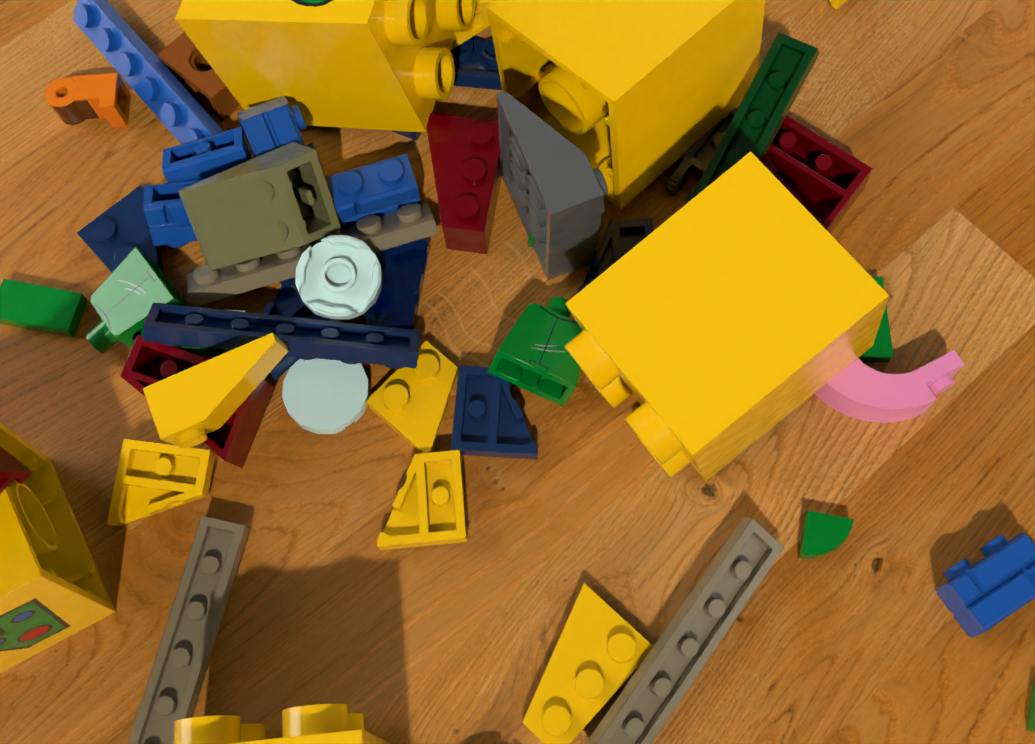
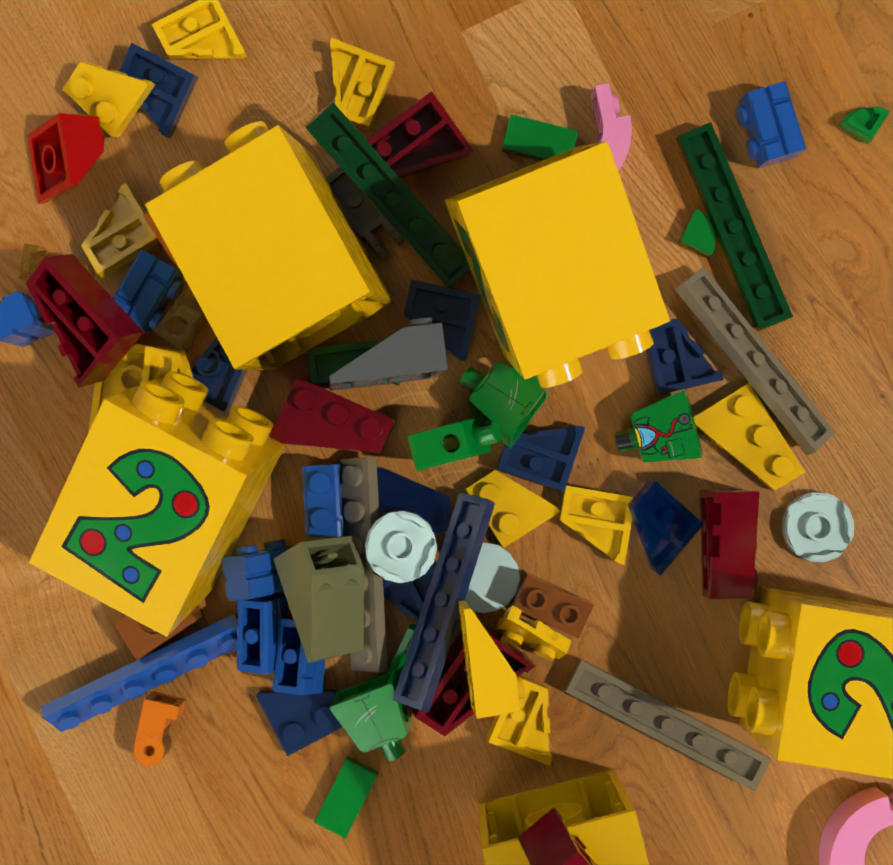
camera: 75 degrees left, 20 degrees up
none -> yellow wing [330,38,395,131]
none -> green torso [407,417,502,471]
none -> yellow wing [495,605,571,661]
none -> dark orange brick [511,571,593,639]
none -> green torso [615,390,704,462]
none -> clear blue wing [628,478,704,576]
none -> dark blue wing [645,318,724,395]
none -> dark green plate [676,122,793,332]
none -> dark red wedge [700,489,760,599]

